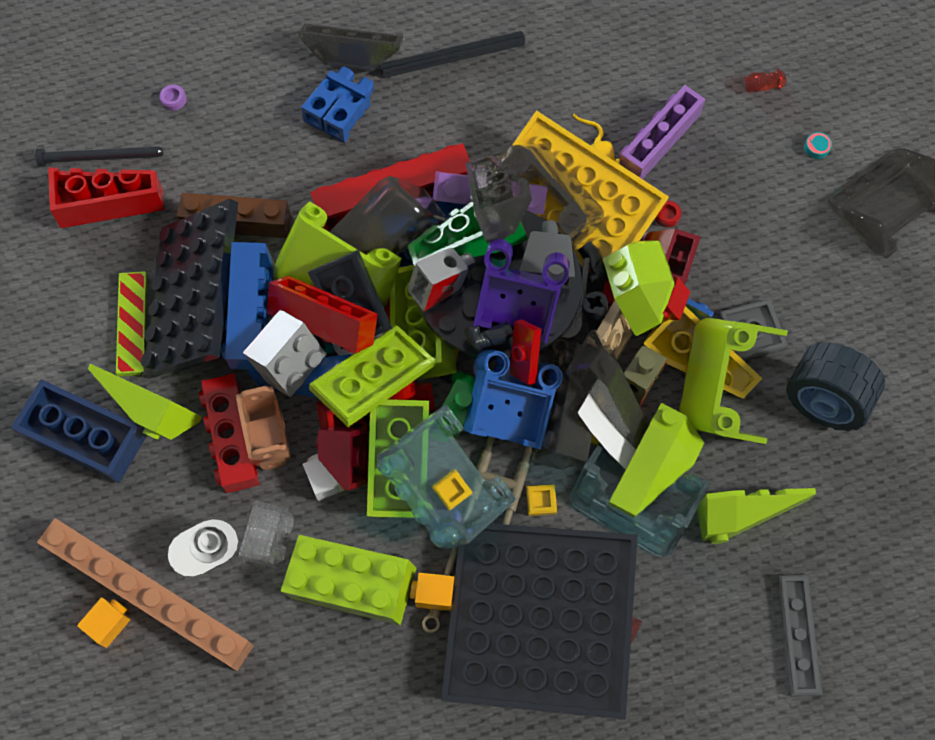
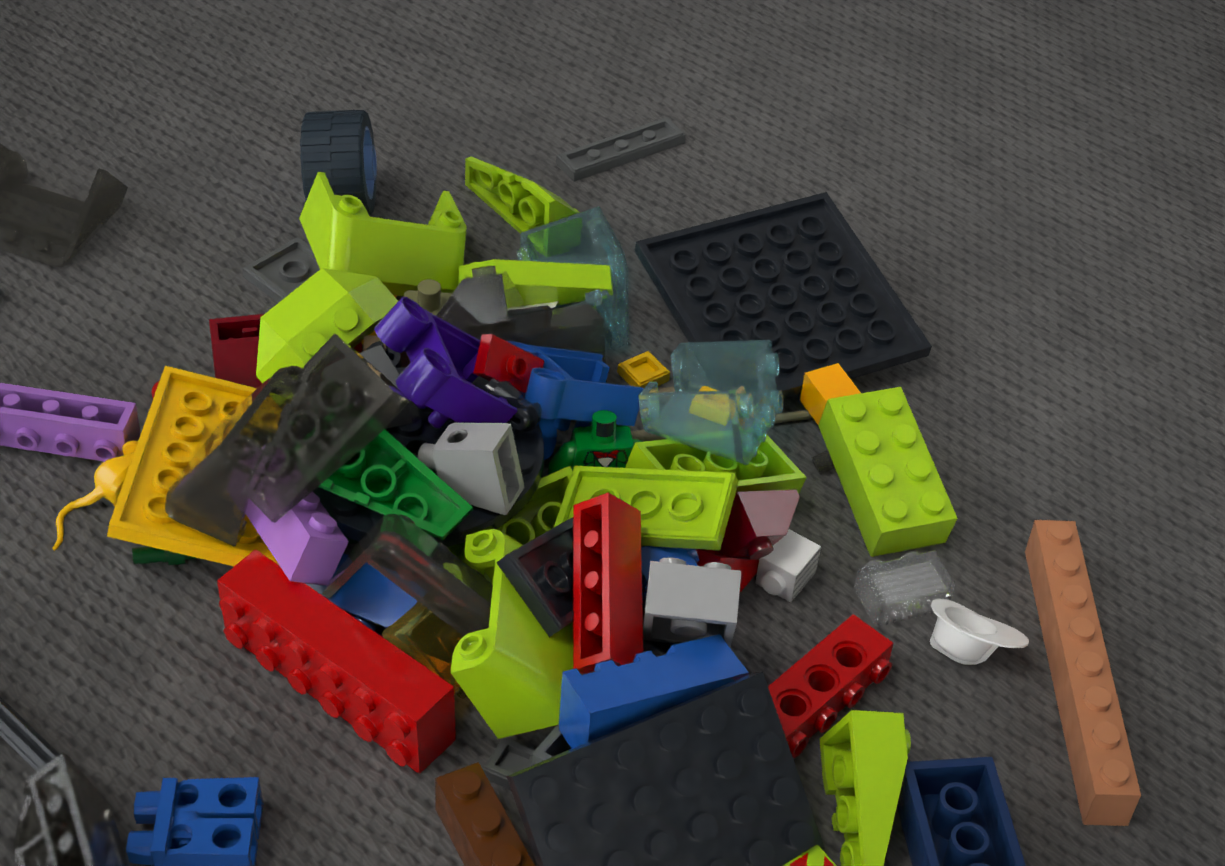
camera: 125 degrees left, 25 degrees down
light orange brick [77,597,130,648] -> none
nougat piece [236,386,291,470] -> none

